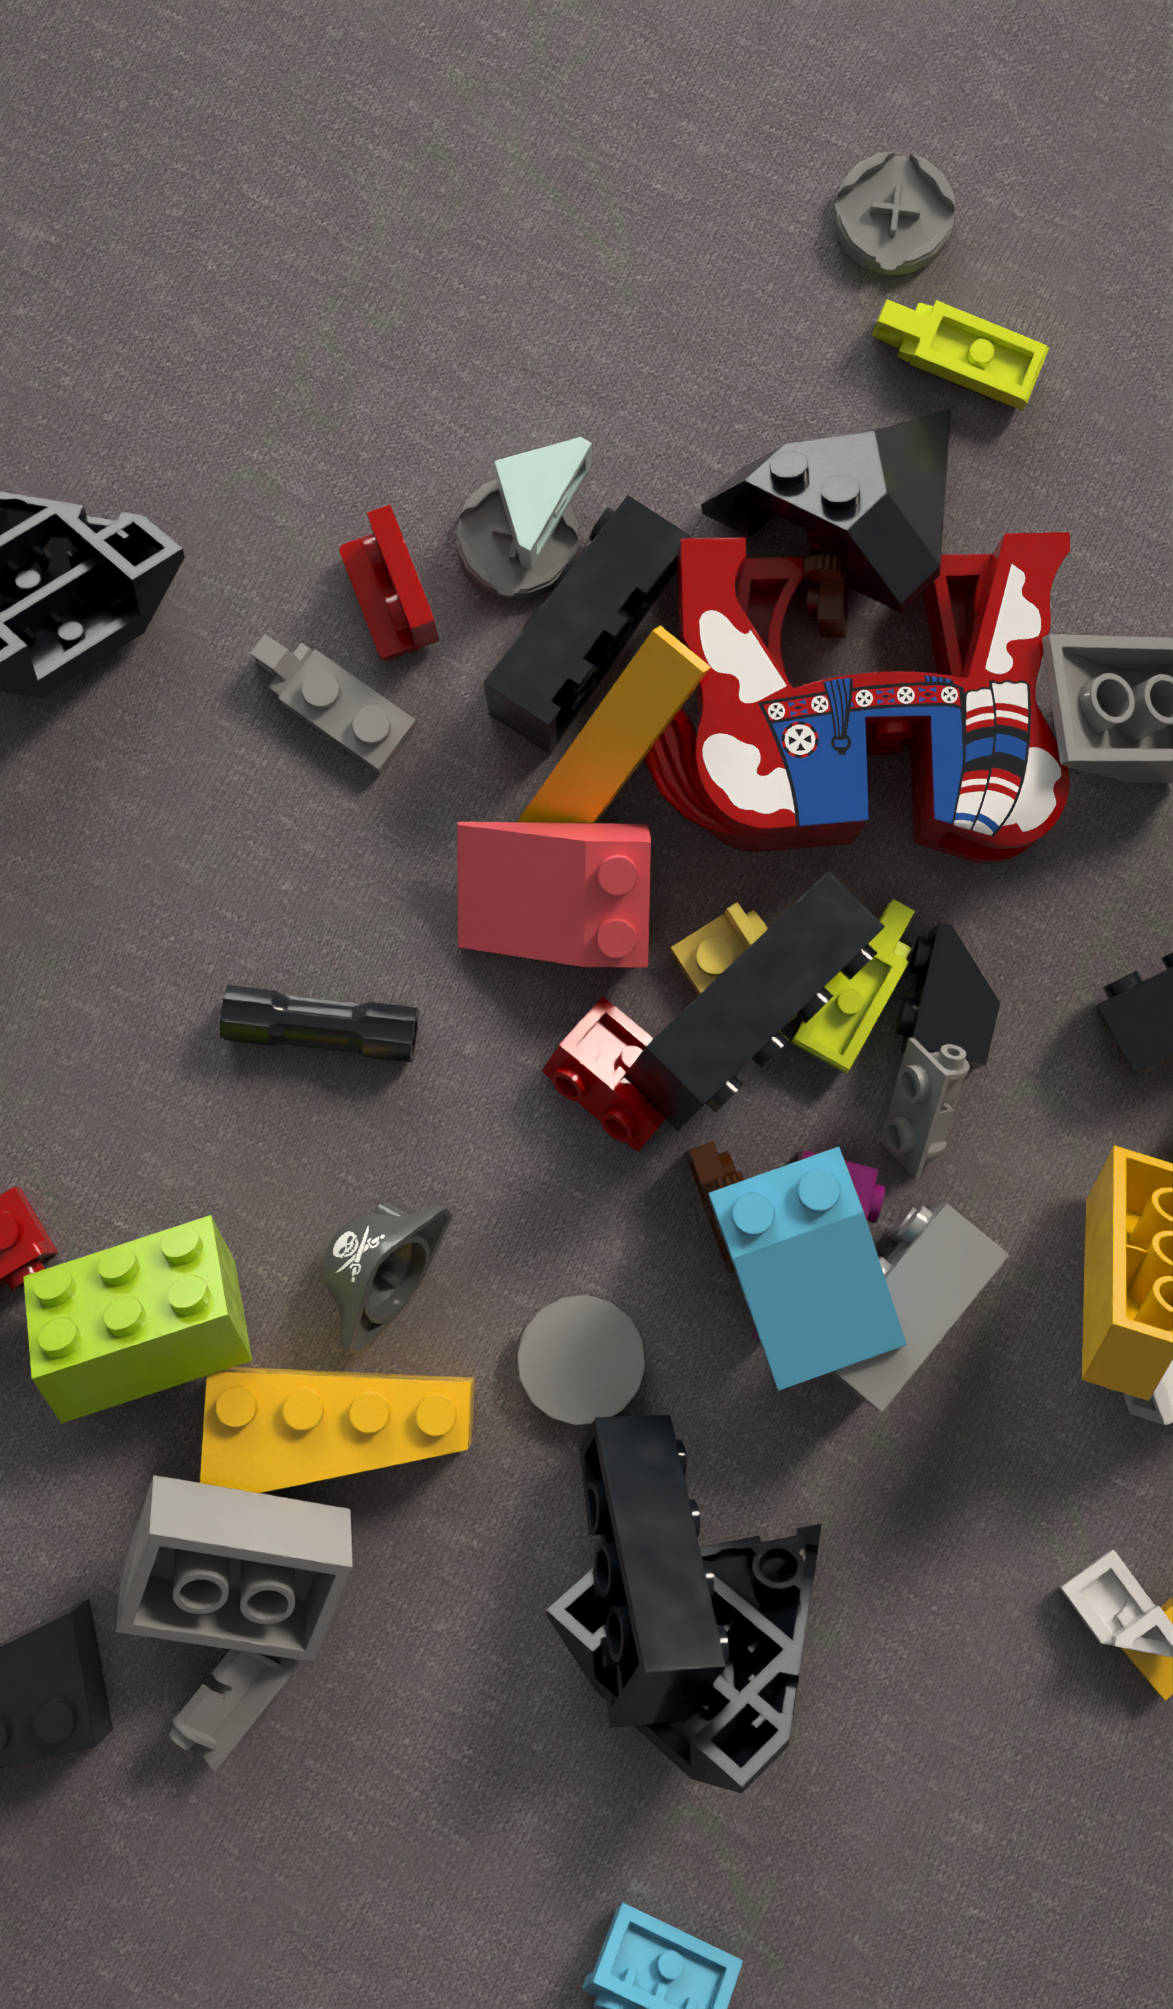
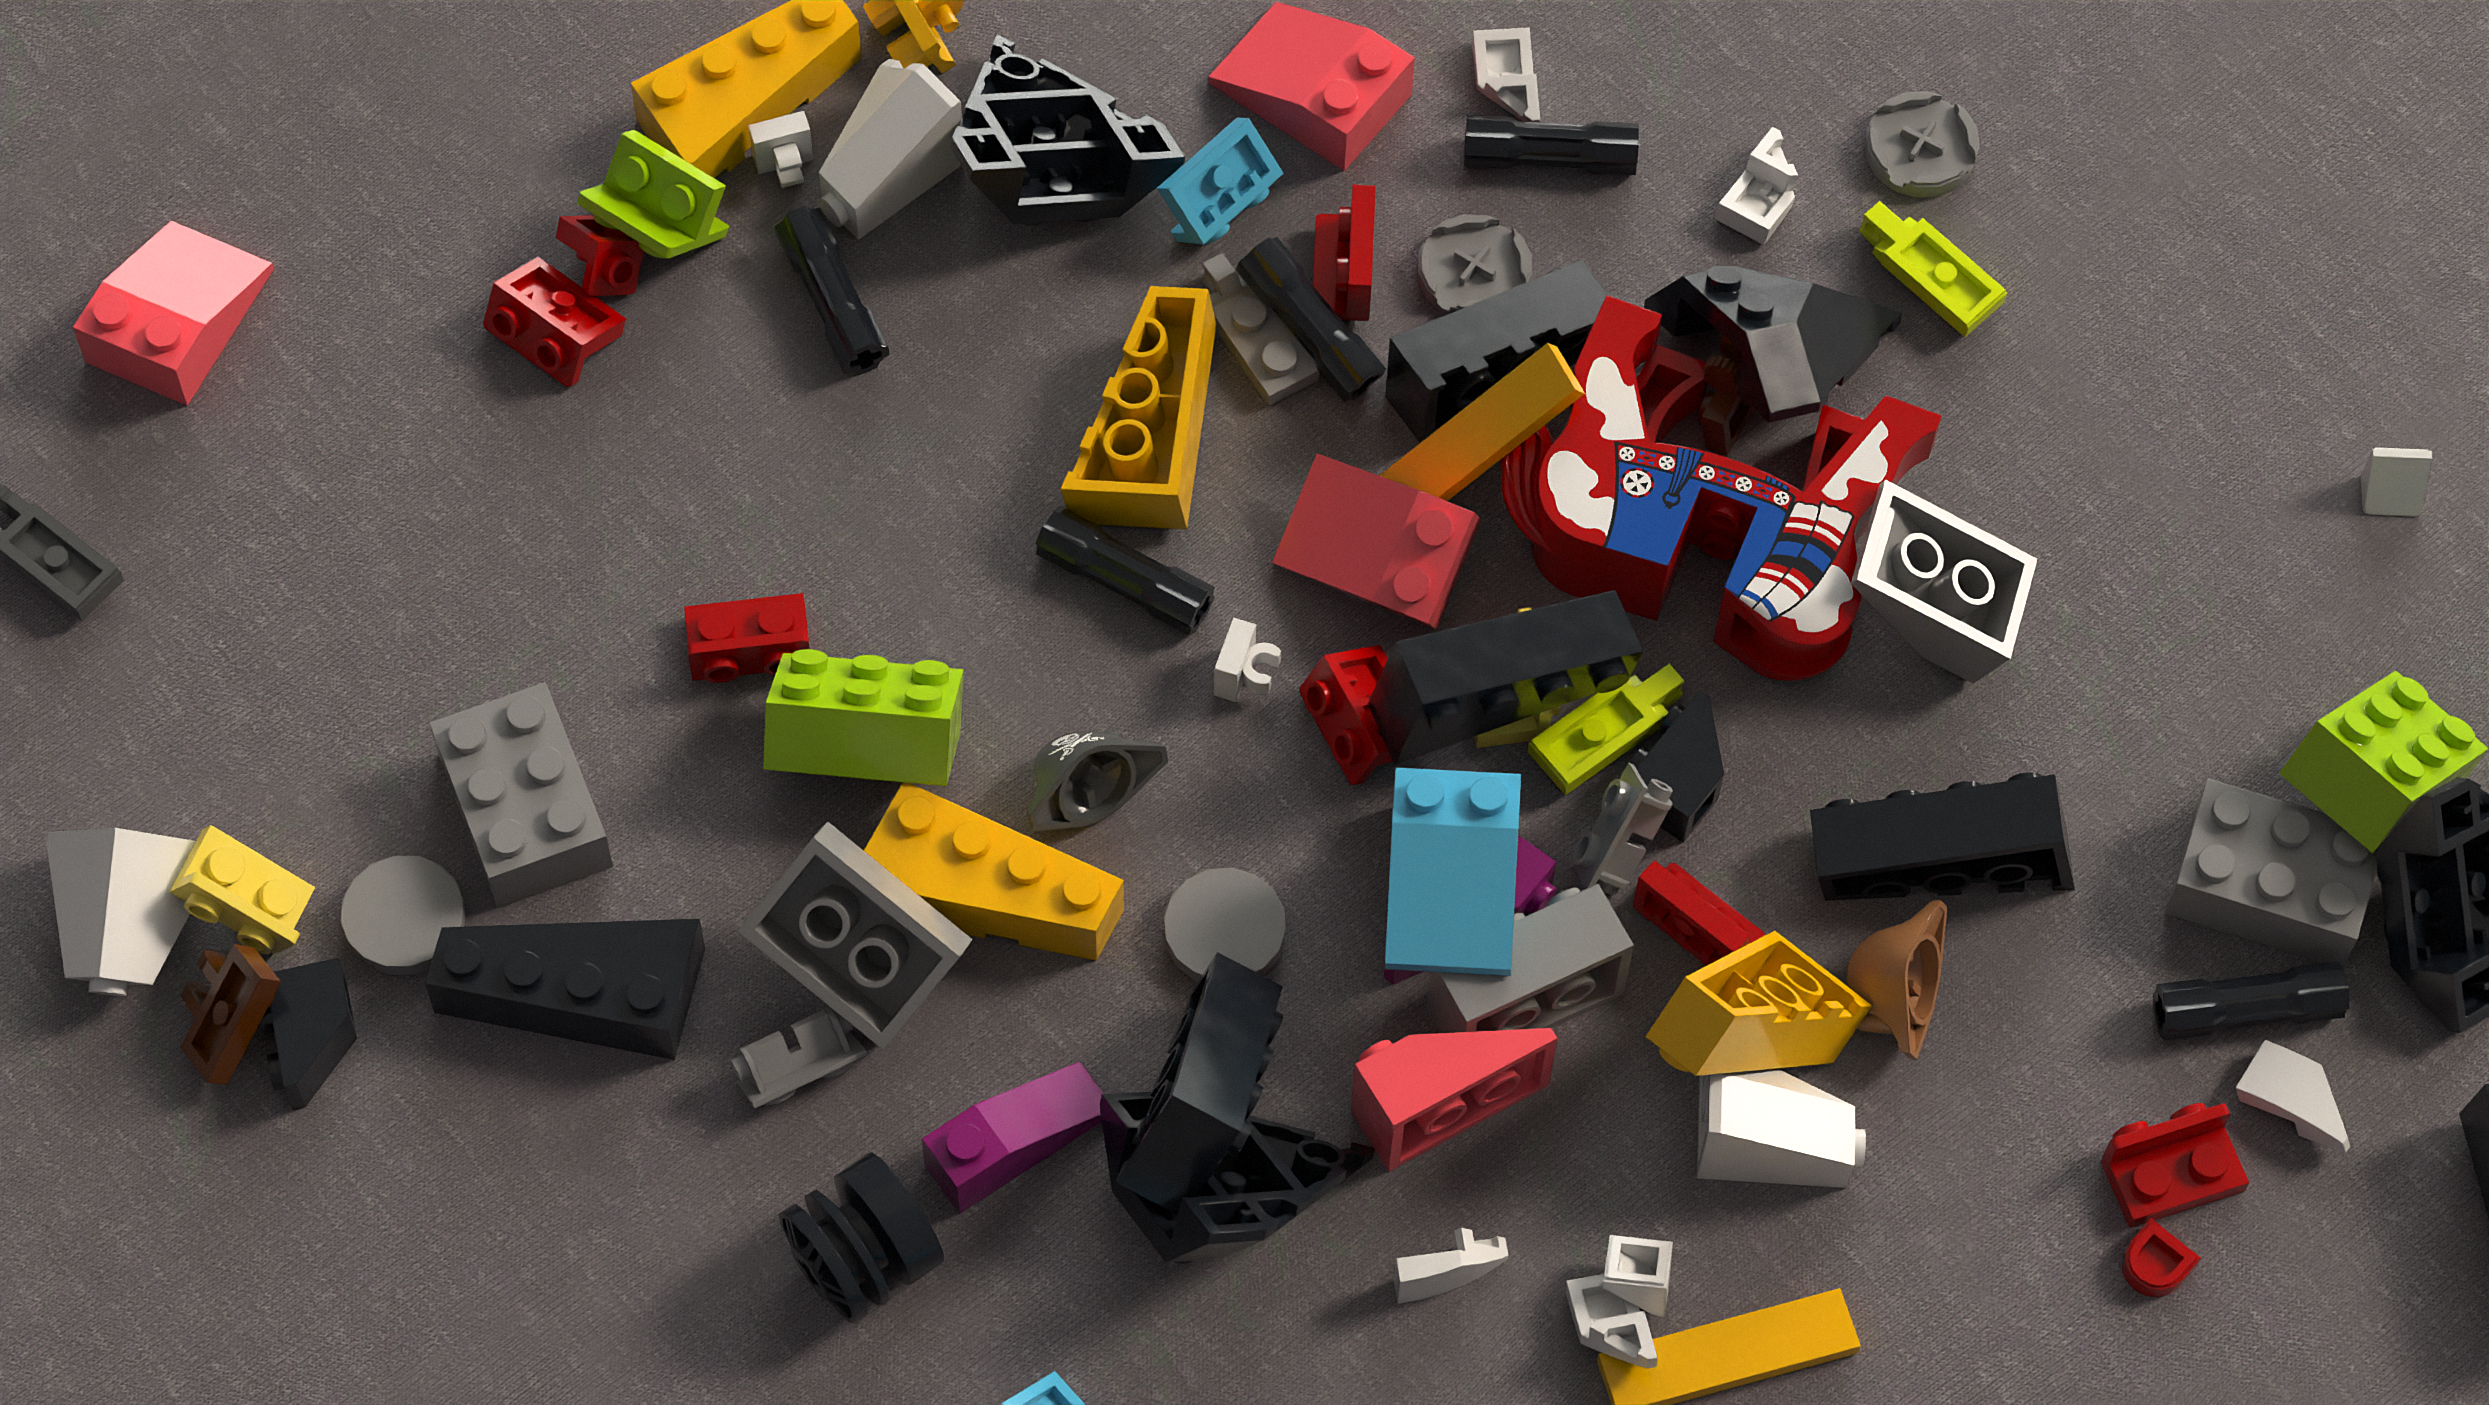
camera: 25 degrees right, 20 degrees down
light aqua slope [494,437,592,570] -> none
none -> black wheel [778,1152,944,1323]
none -> magenta slope [922,1062,1103,1214]
none -> yellow wedge [1060,286,1217,530]
none -> medium azure bracket [1157,117,1284,245]
none -> coral slope [1208,2,1415,171]
none -> white tile [1214,617,1281,702]
none -> black axle [1235,237,1386,402]
none -> coral slope [1351,1028,1557,1172]
none -> white slope [1394,1228,1508,1304]
none -> black axle [1464,114,1639,175]
none -> white slope [1472,27,1540,122]
none -> white slope [1603,1235,1673,1317]
none -> red bracket [1632,860,1765,966]
none -> white slope [1714,127,1798,245]

